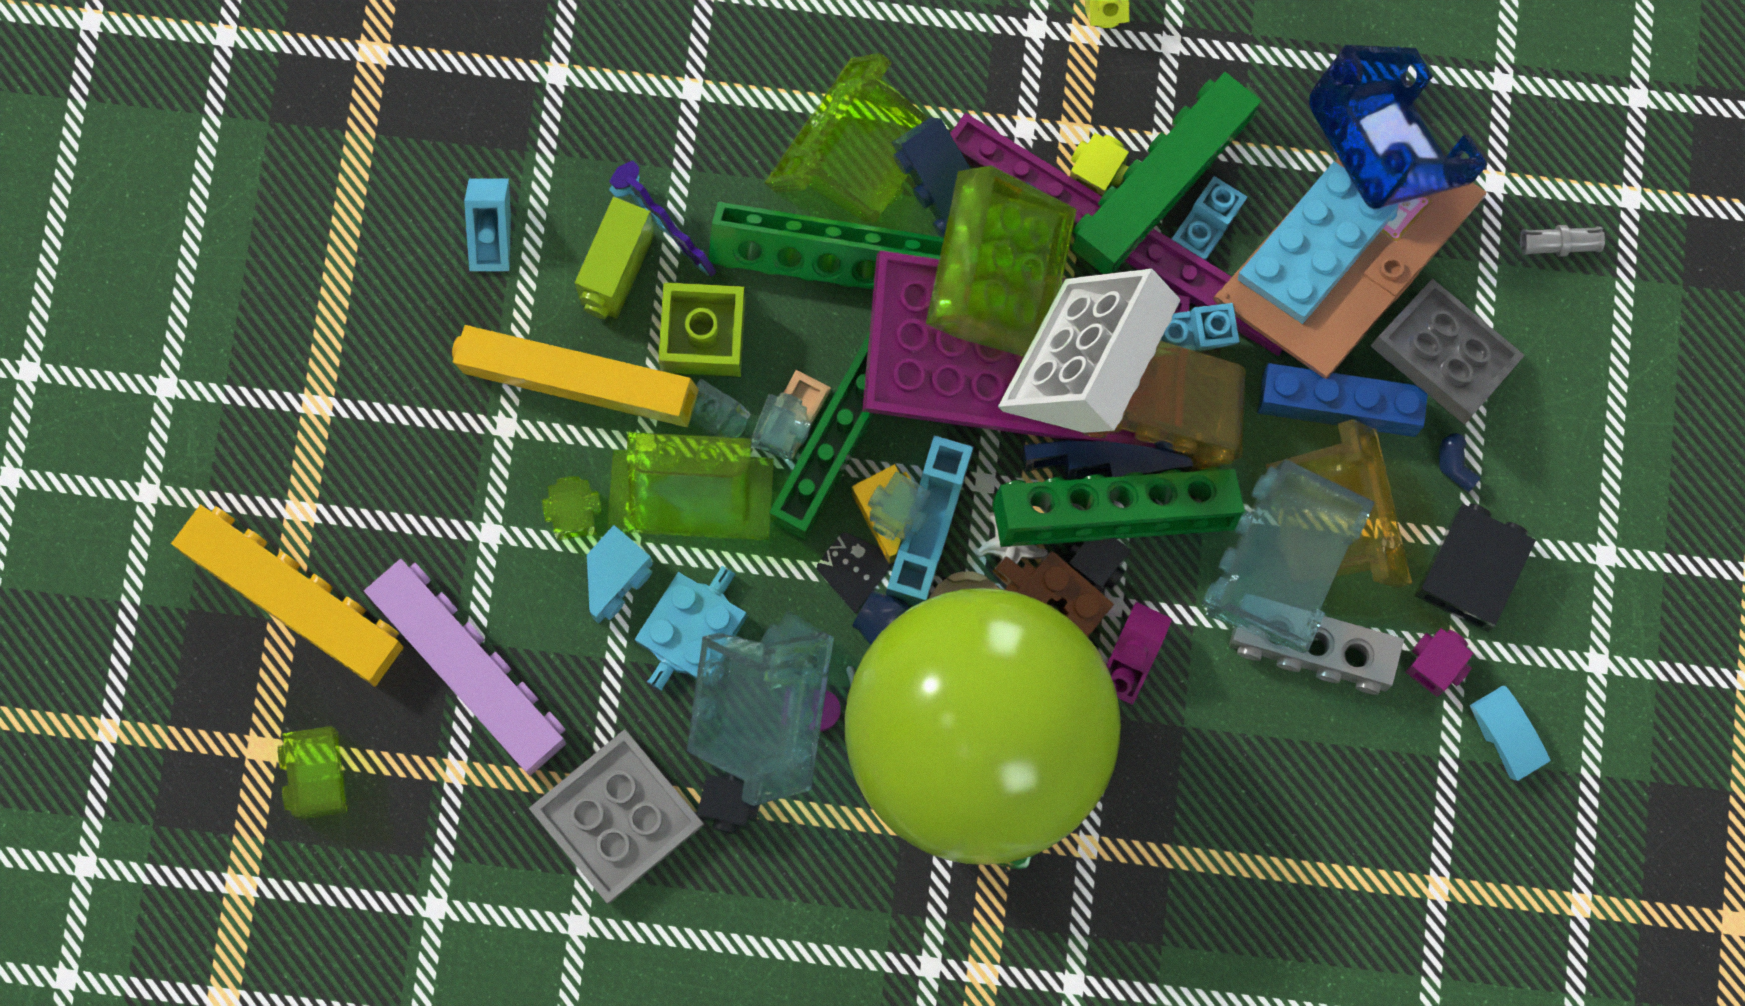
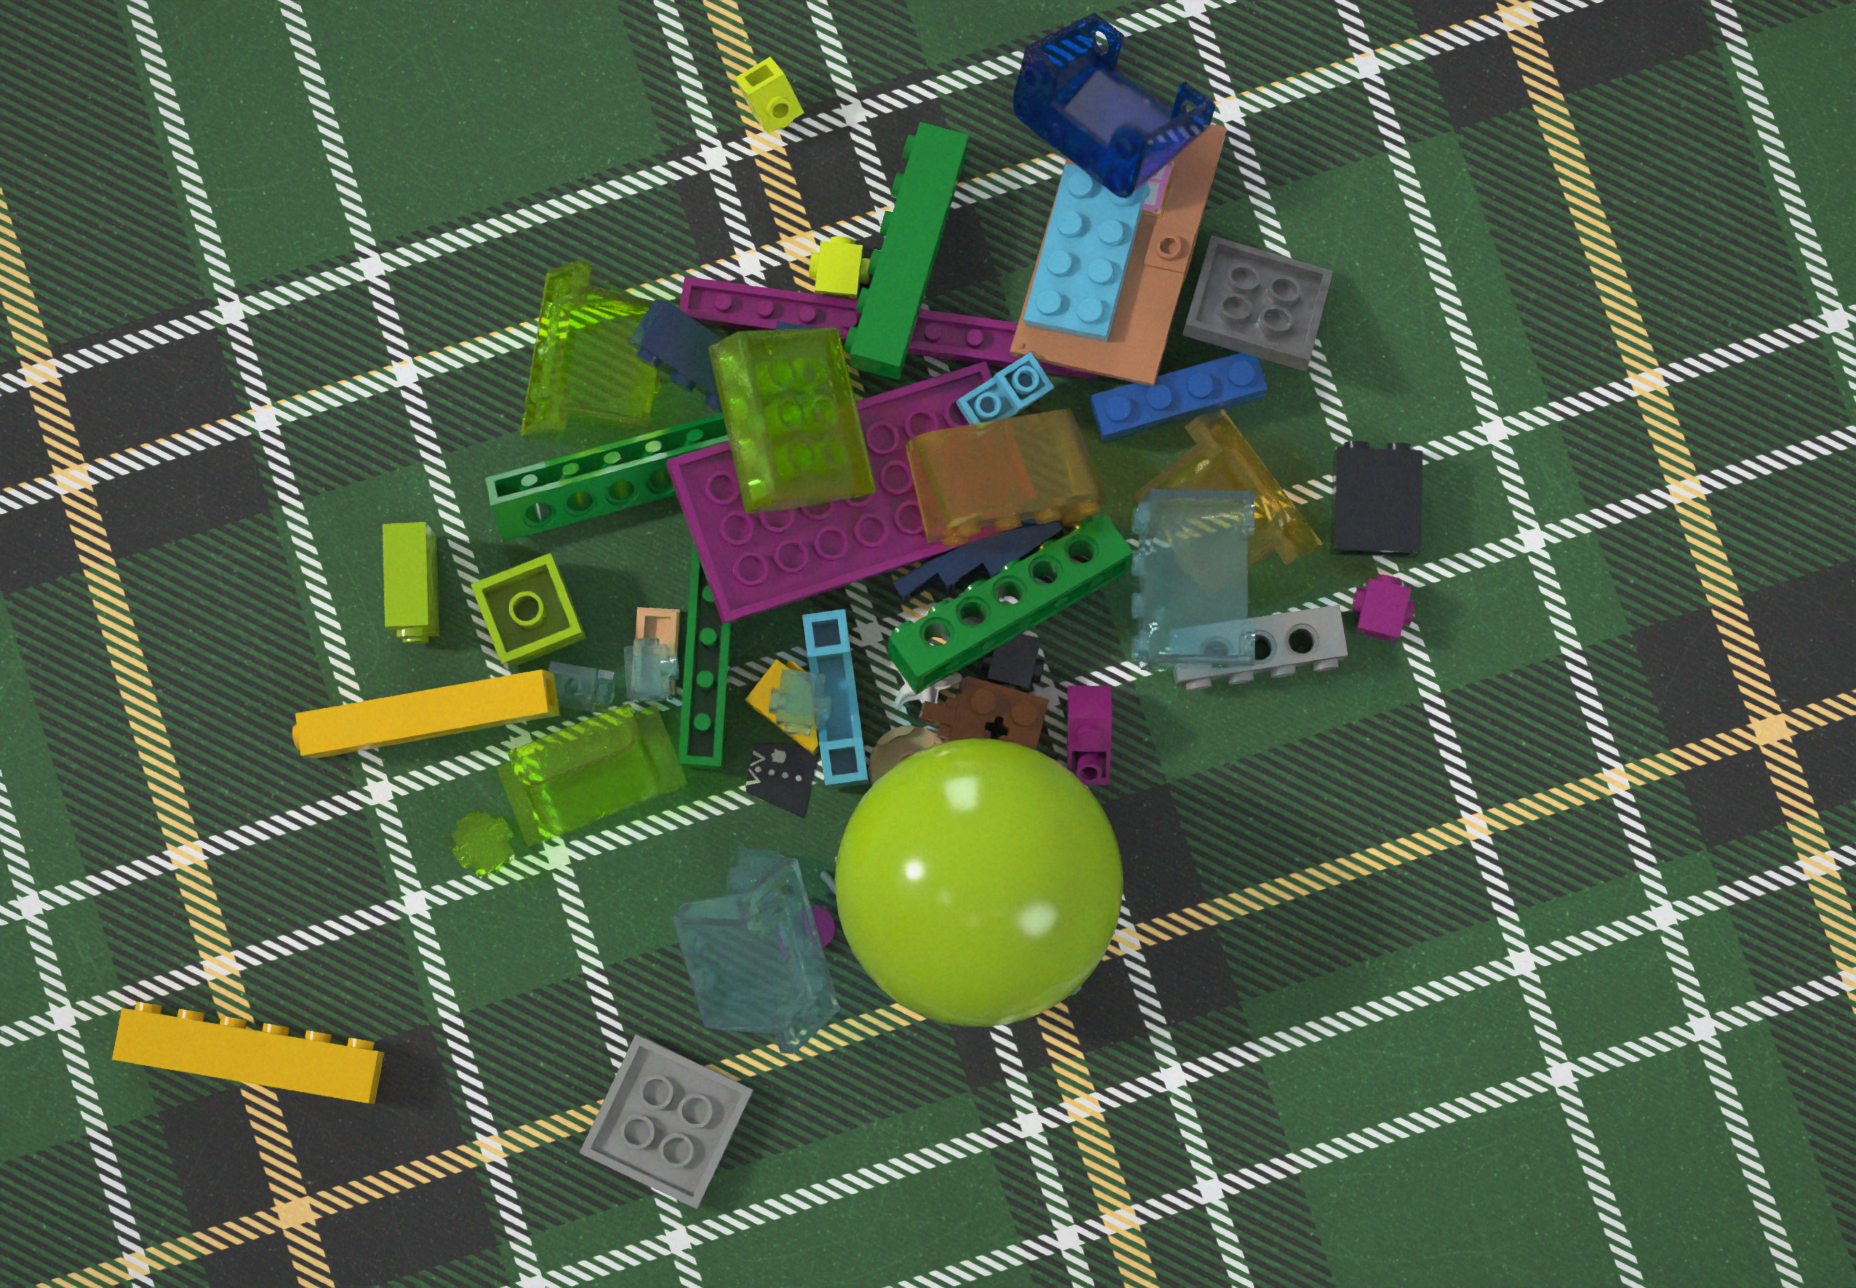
camera: 20 degrees left, 5 degrees up
clear neon green brick [277,726,348,820] -> none
lavender brick [364,559,566,777] -> none
medium azure slope [464,179,511,271] -> none
medium azure slope [587,525,653,624] -> none
dark purple piece [609,160,716,277] -> none
medium azure plate [634,566,748,691] -> none
black brick [697,772,762,834] -> none
dark blue piece [852,590,912,645] -> none
white slope [998,269,1180,433] -> none
medium azure slope [1171,176,1247,261] -> none
dark blue arm [1439,433,1481,493] -> none
medium azure slope [1470,686,1551,781] -> none
light grey pin [1520,225,1605,257] -> none

